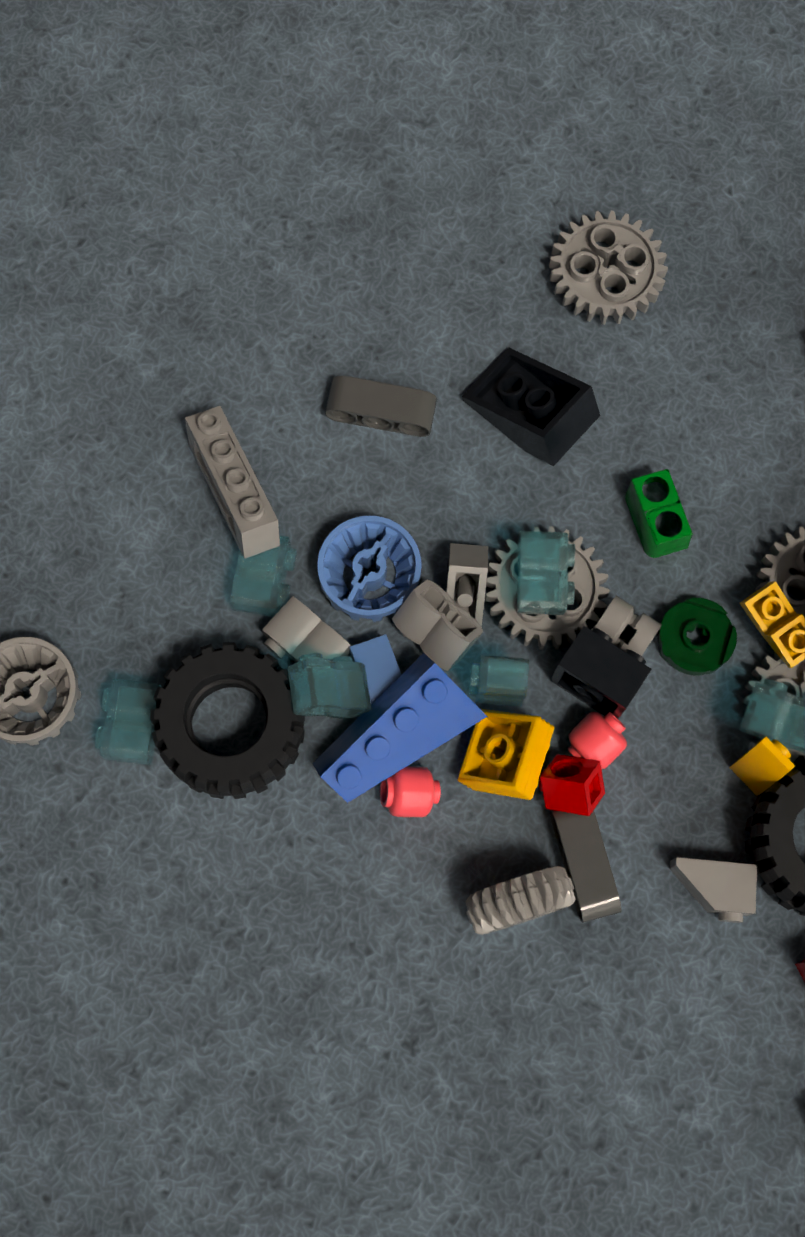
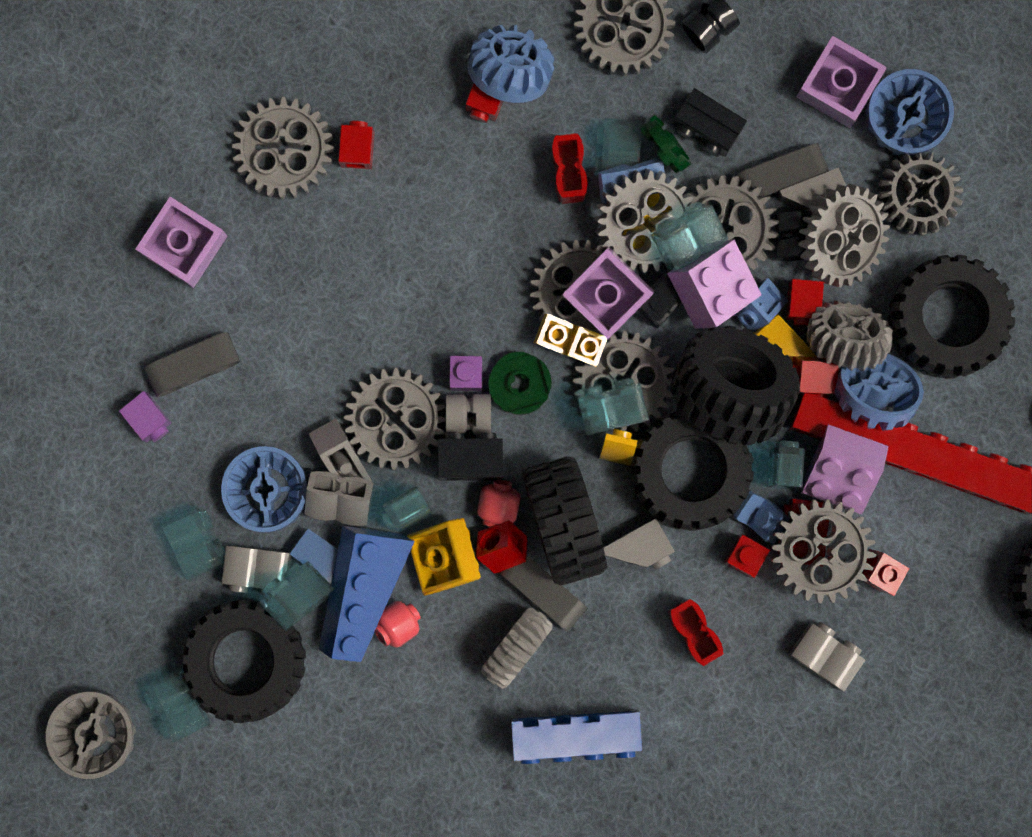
camera: 30 degrees left, 10 degrees up
light grey brick [185,406,280,559] -> none
black slope [462,347,601,466] -> none
clear light blue brick [517,531,575,615] -> none
green piece [625,469,693,558] -> none
none -> medium lavender brick [119,391,172,442]
none -> lavender brick [135,197,228,288]
none -> red brick [339,121,375,170]
none -> medium lavender brick [450,356,483,391]
none -> wedge [511,711,642,764]
none -> black tyre [522,456,607,586]
none -> red brick [668,599,723,666]

